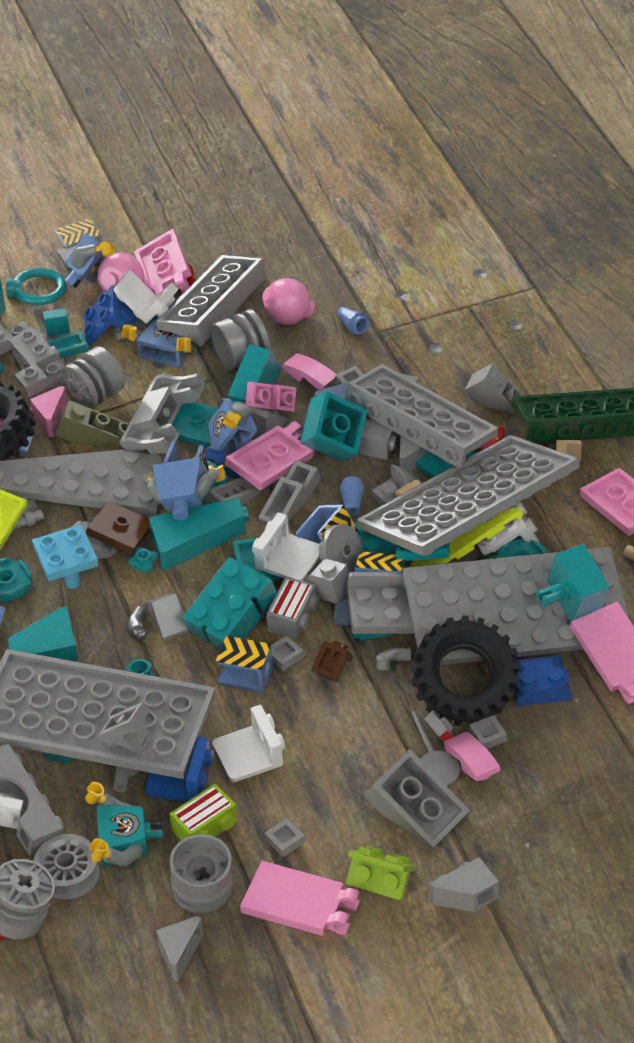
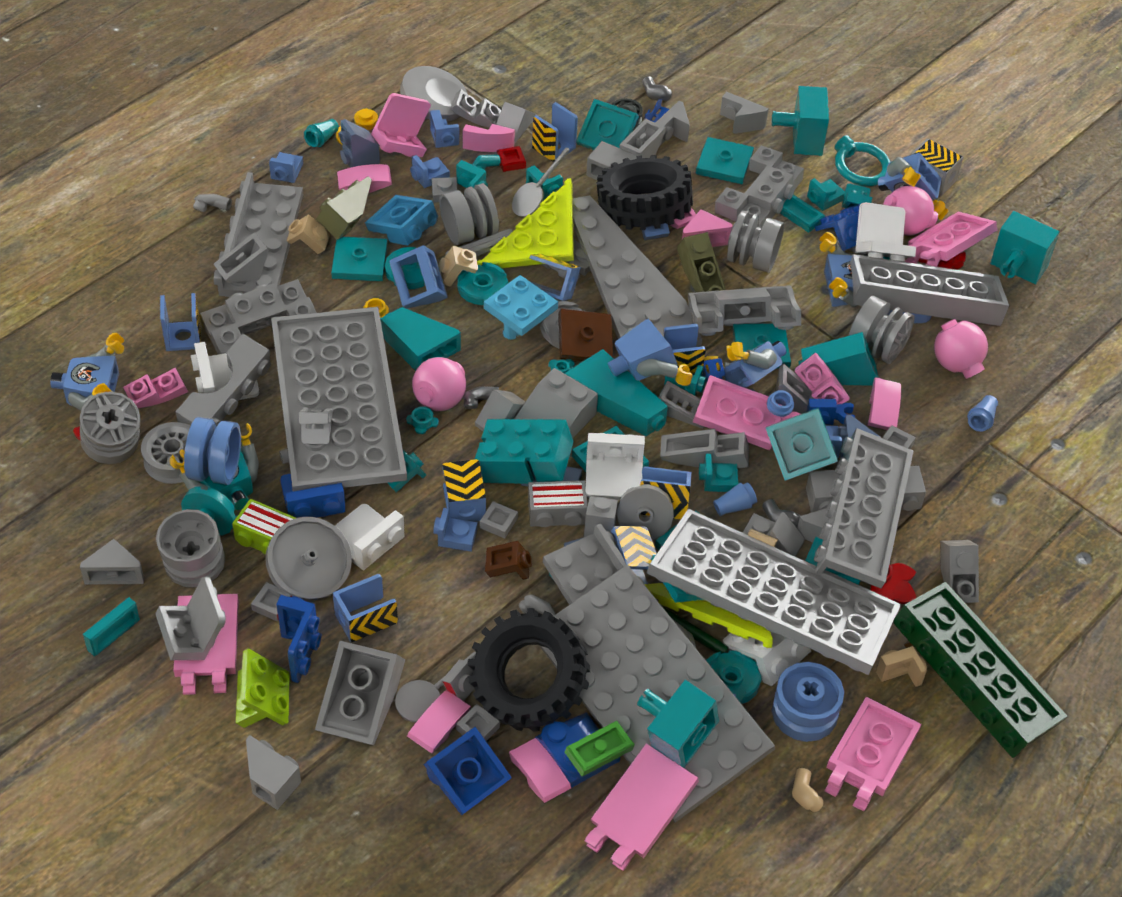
camera: 60 degrees right, 5 degrees up
none -> teal tile [83,597,140,657]
none -> light grey bracket [155,577,226,660]
none -> teal plate [181,486,237,536]
none -> medium blue wheel [184,417,241,485]
none -> light grey piece [266,517,352,602]
none -> blue bracket [276,595,322,683]
none -> medium blue piece [333,574,398,643]
none -> bright pink brick [412,357,466,411]
none -> blue slope [423,726,512,815]
none -> medium blue bracket [433,508,477,552]
none -> bright pink slope [509,738,571,803]
none -> light grey slope [515,368,598,438]
none -> medium blue piece [530,254,581,301]
none -> bright green plate [564,721,635,777]
none -> teal bracket [699,454,738,492]
none -> flat silver arm [762,499,800,528]
none -> medium blue plate [767,390,794,417]
none -> medium blue wheel [772,662,844,742]
none -> blue plate [806,399,855,425]
none -> teal bracket [841,183,873,208]
none -> teal brick [990,211,1060,285]

